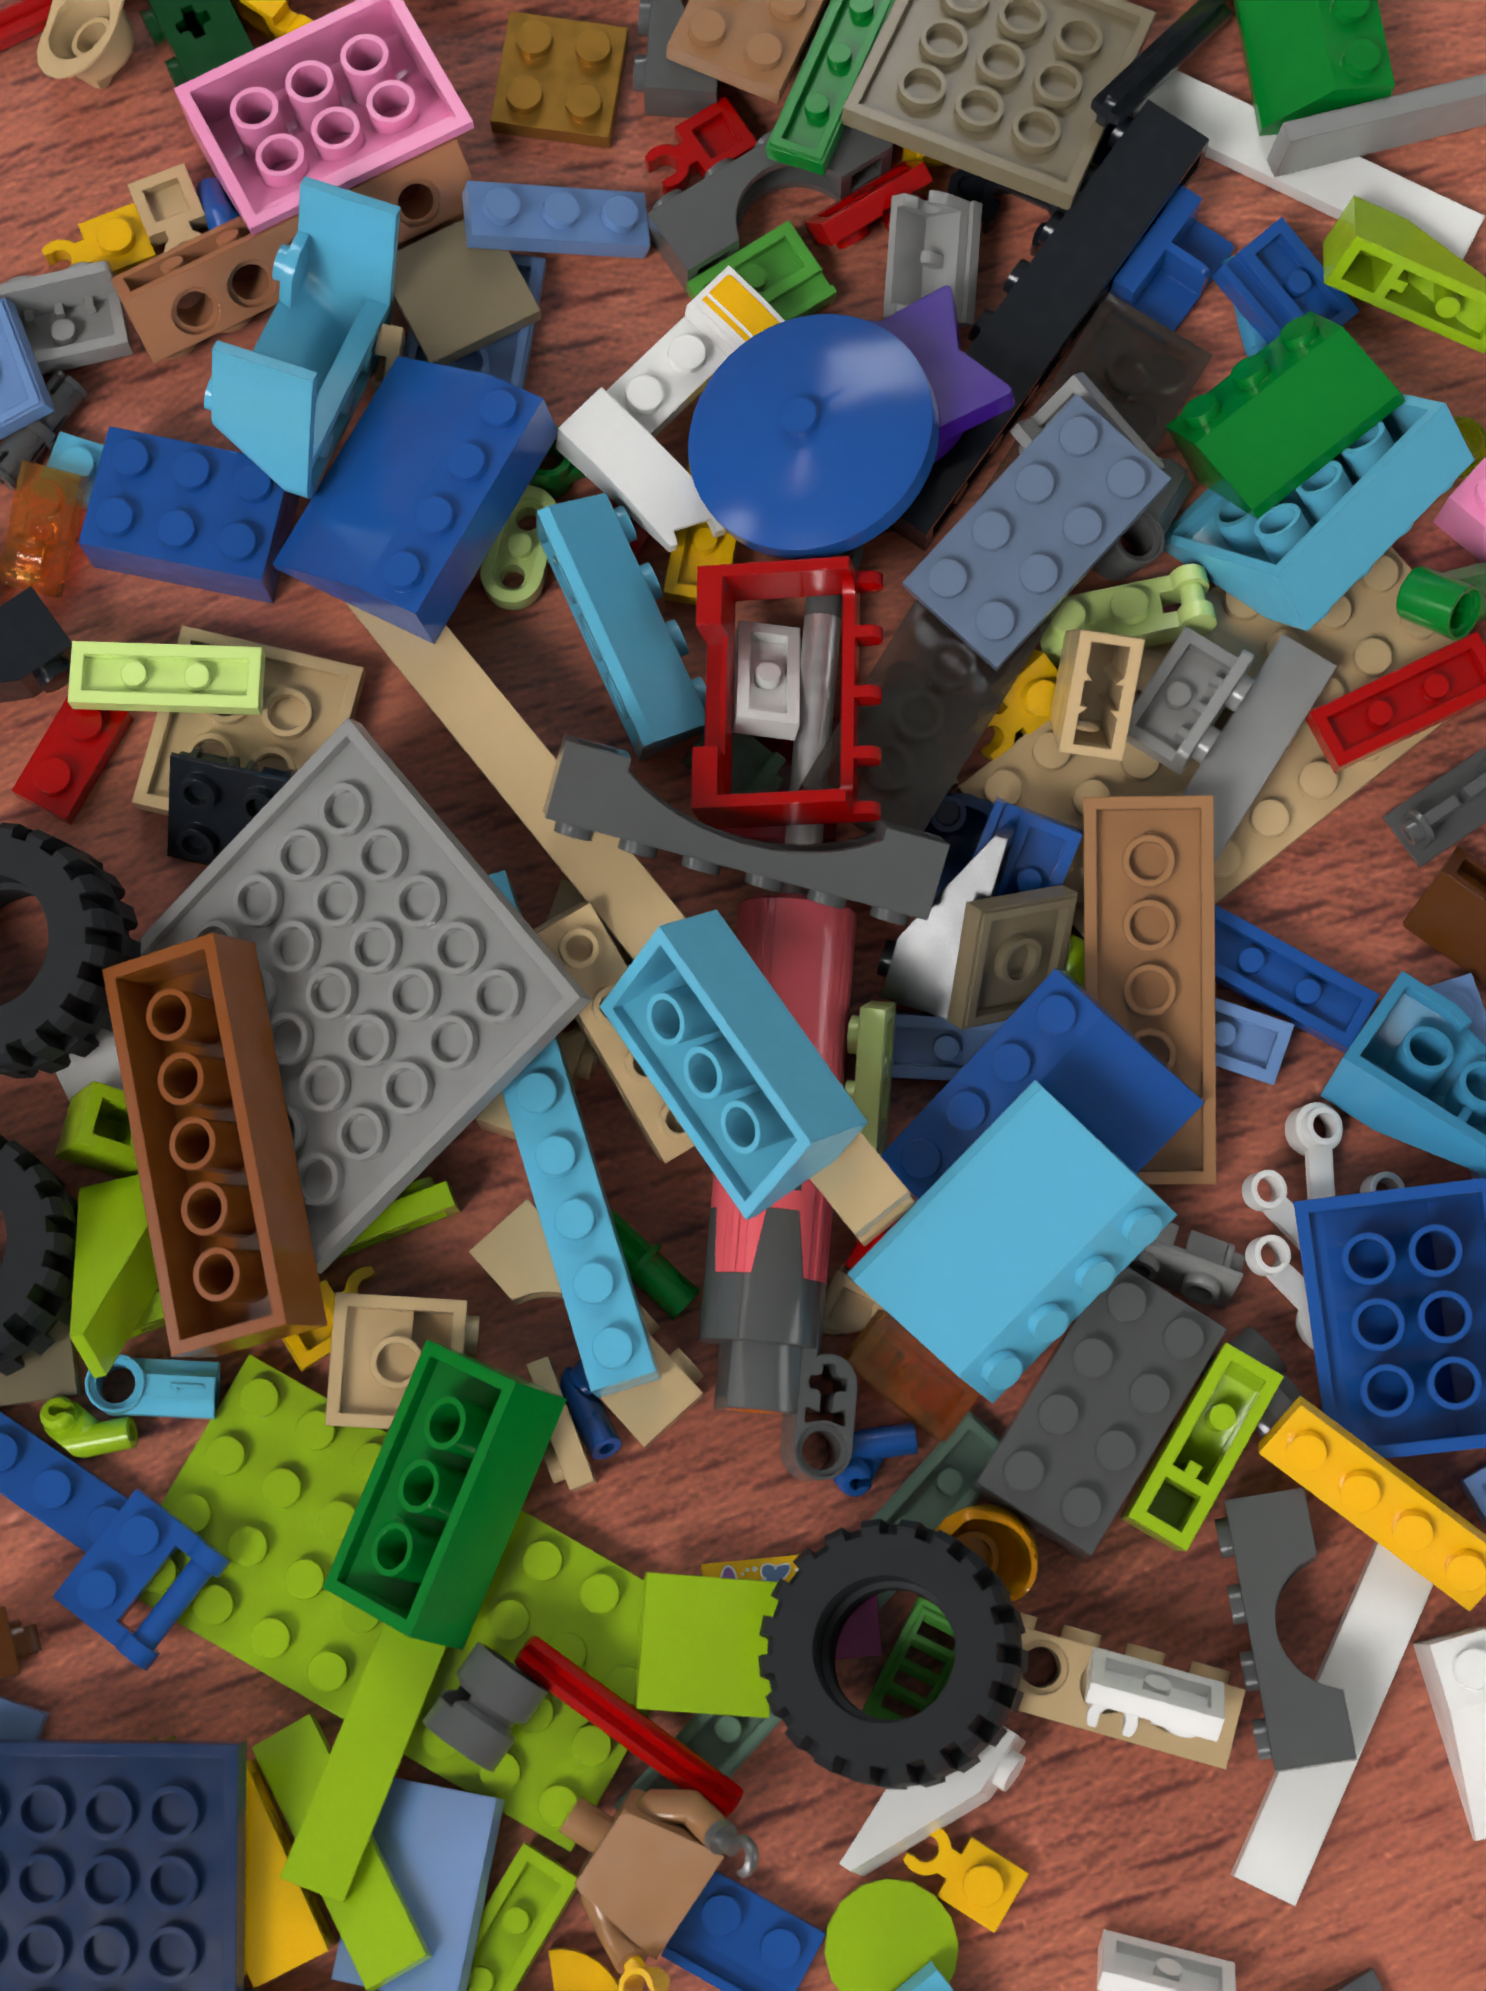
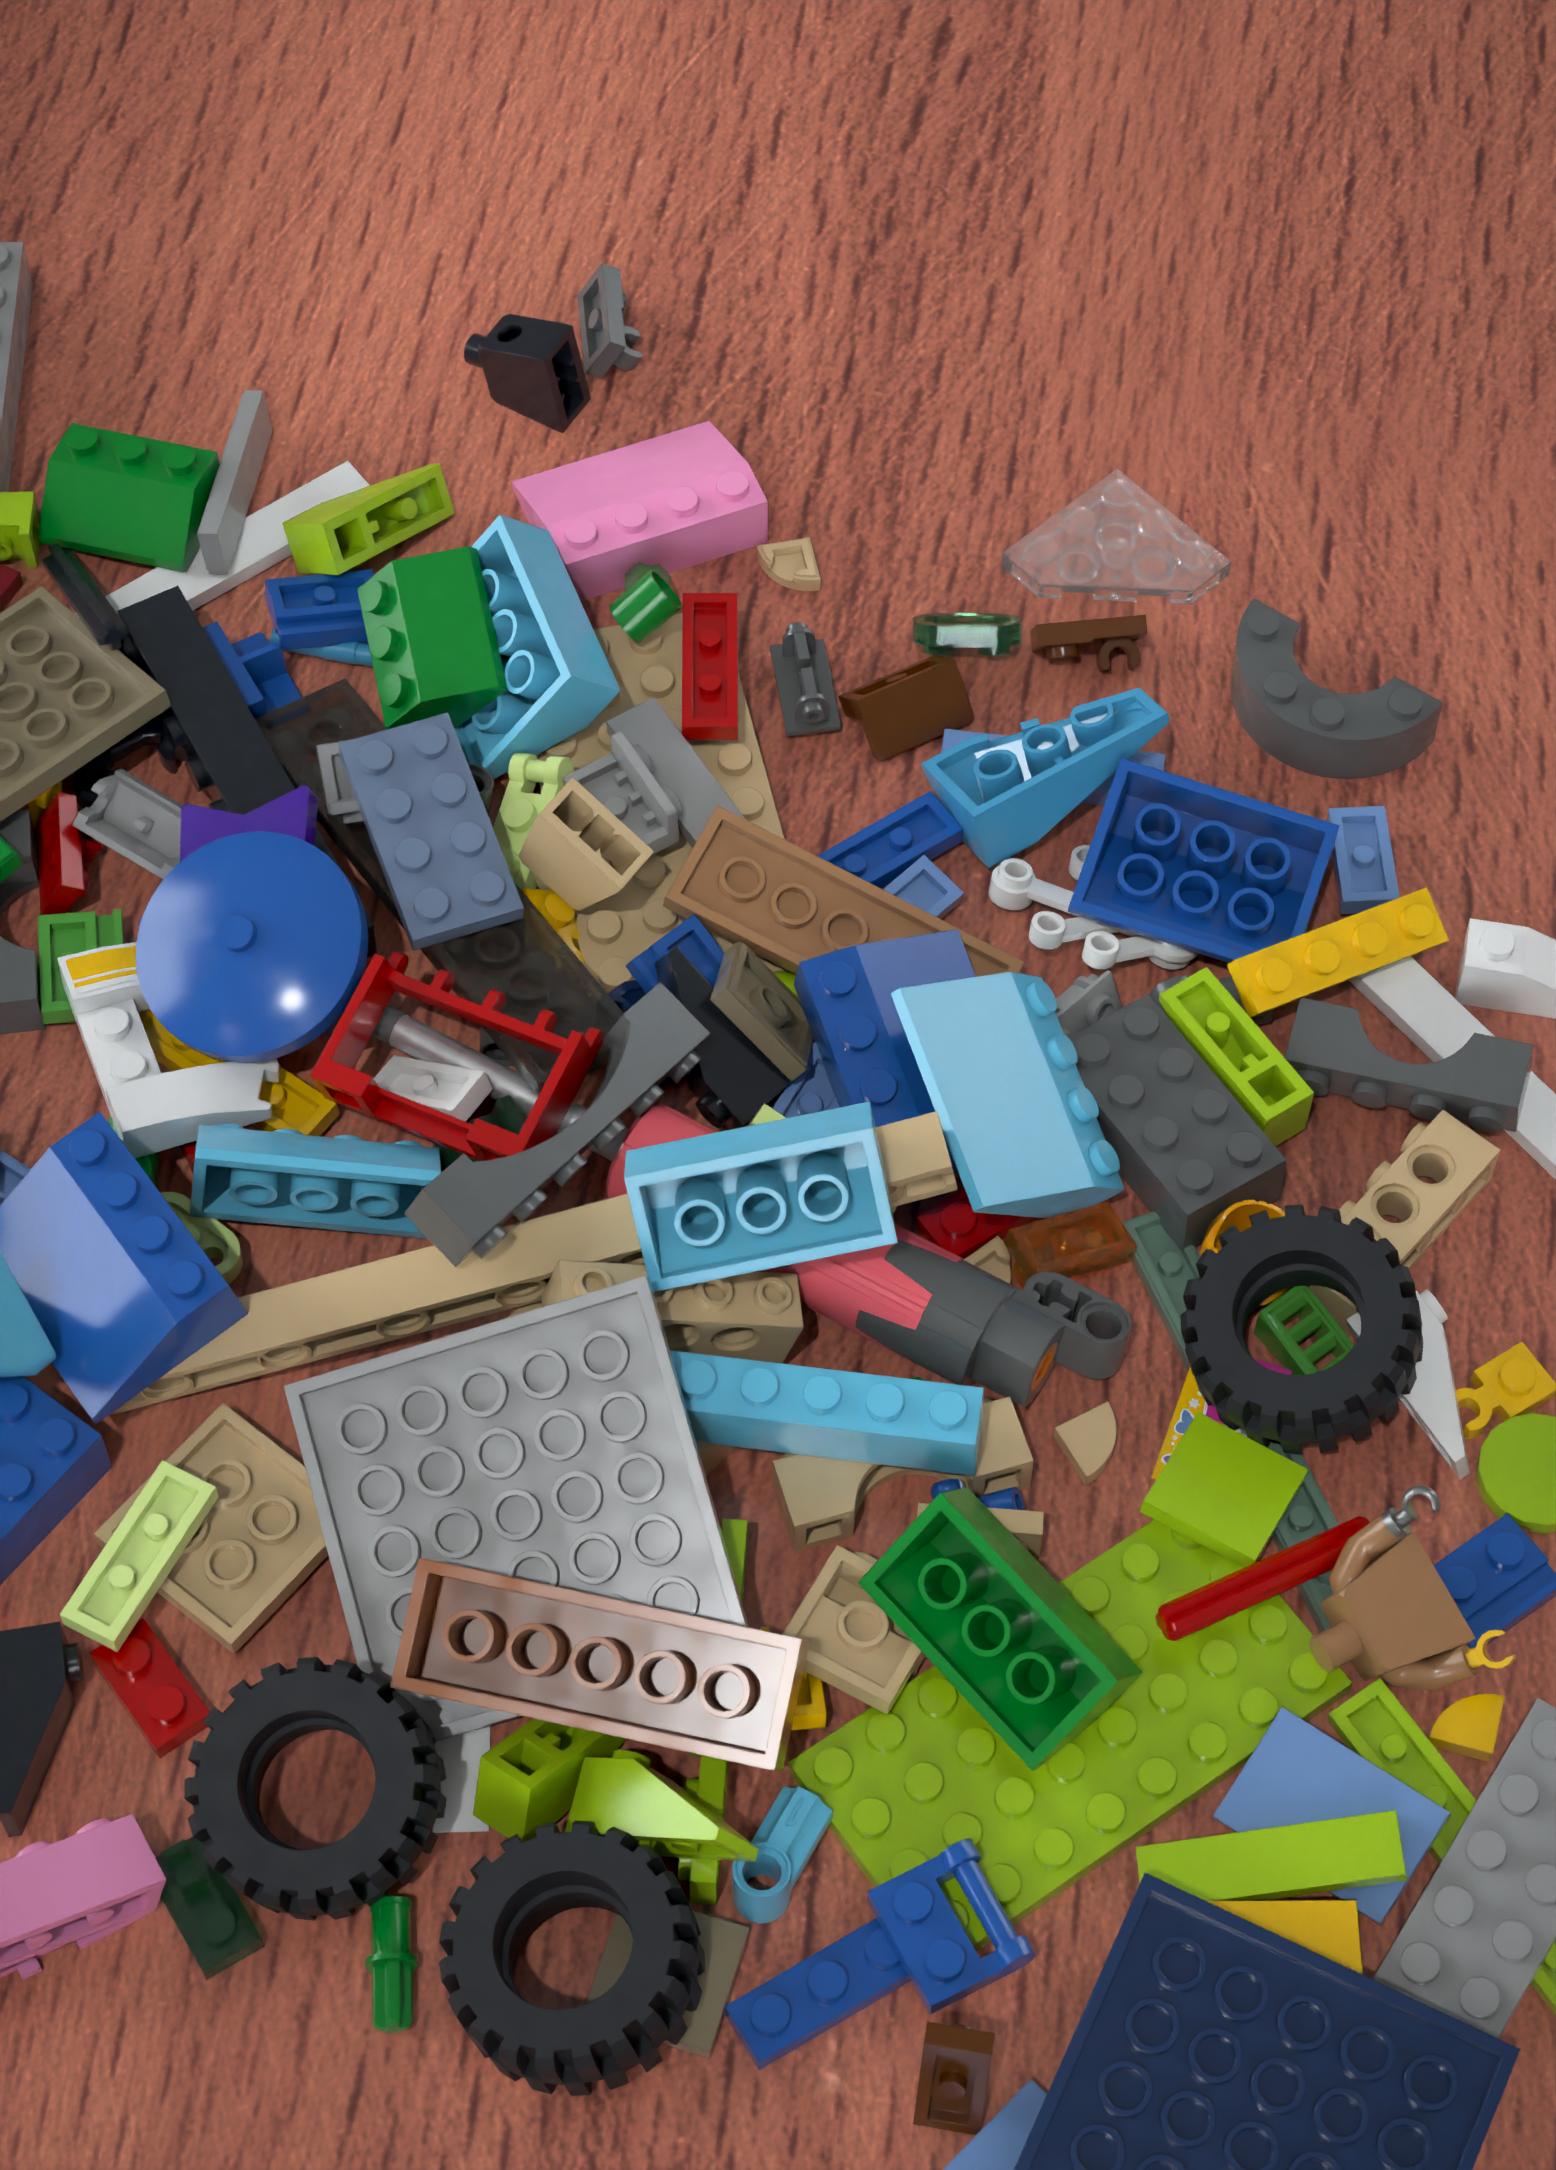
camera: 65 degrees left, 20 degrees down
lime arm [40,1396,138,1458] -> none
black hinge [167,747,295,865] -> none
lime tile [280,1623,447,1903] -> none
dark grey wheel [422,1642,549,1772] -> none
blue arm [833,1422,918,1497] -> none
white plate [1085,1646,1225,1742] -> none
none -> tan tile [1054,1401,1117,1486]

